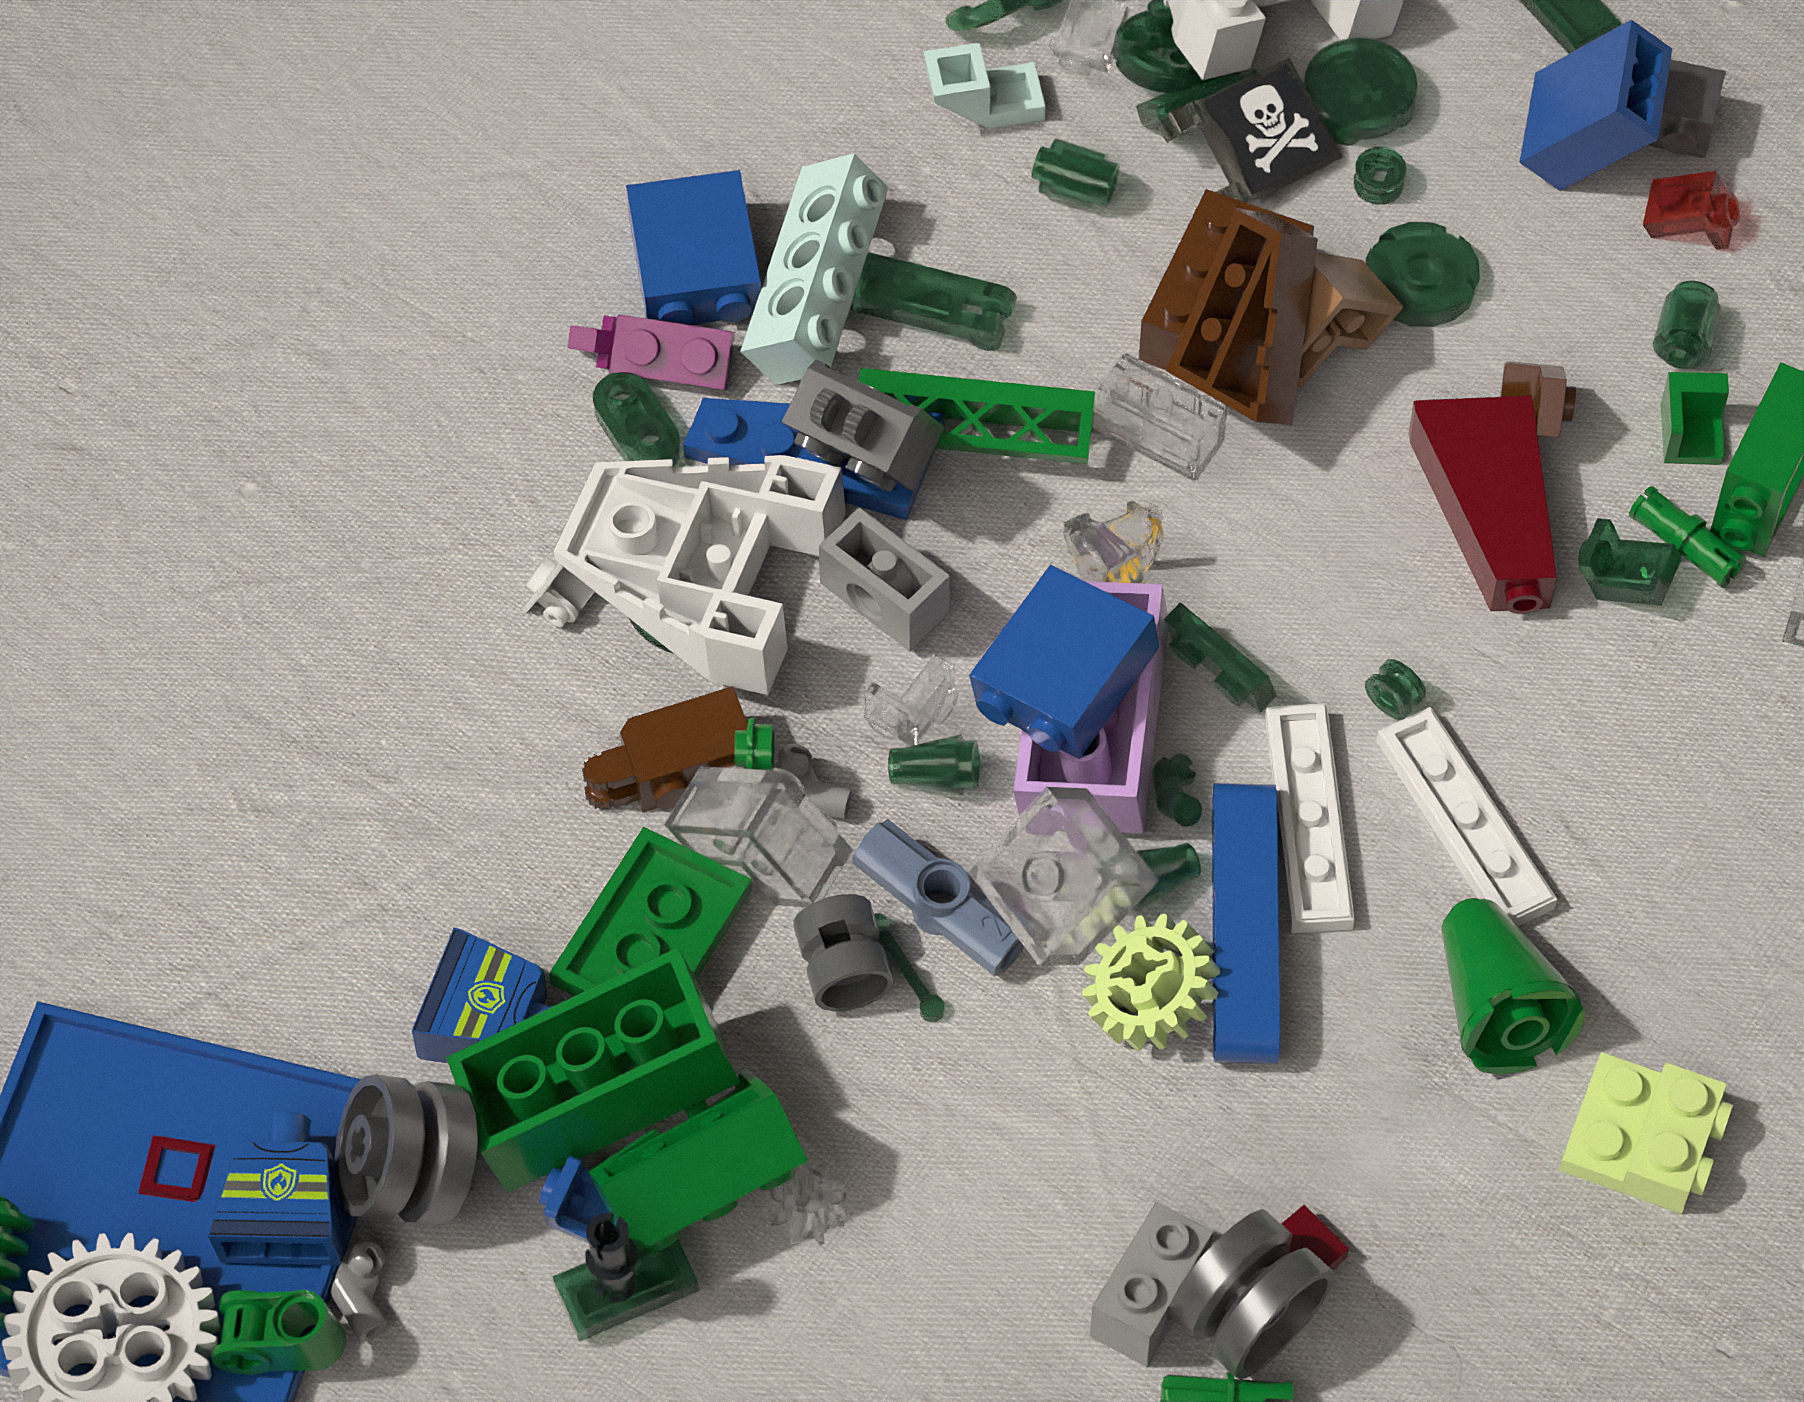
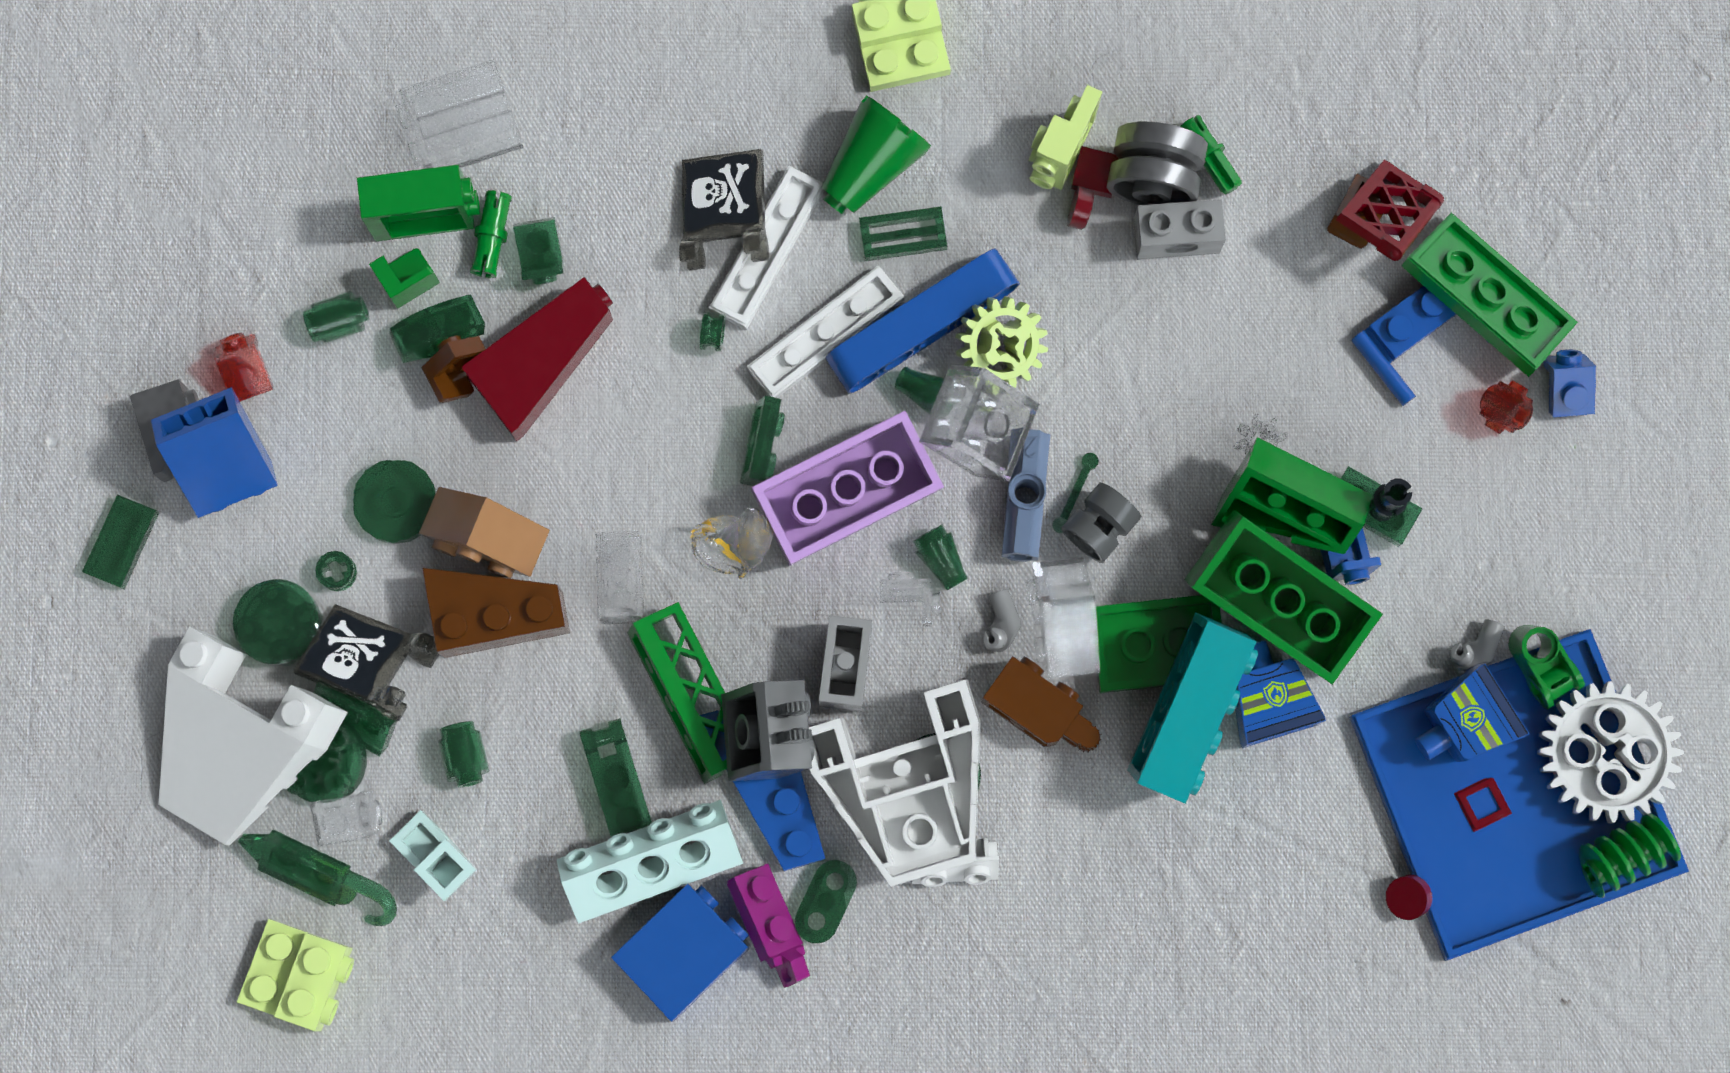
camera: 125 degrees left, 20 degrees up
flat silver wheel [334,1074,478,1226] -> none
green plate [735,718,775,779] -> none
blue brick [969,564,1160,759] -> none
clear green arm [1152,753,1202,827] -> none
reddish brown wedge [1165,208,1318,425] -> none
none -> clear green slope [389,294,485,363]
none -> flag [679,149,769,271]
none -> clear green tile [859,206,948,262]
none -> yellowish green plate [1029,85,1102,190]
none -> dark red tile [1067,186,1095,230]
none -> teal brick [1127,612,1258,804]
none -> dark red tile [1386,875,1432,920]

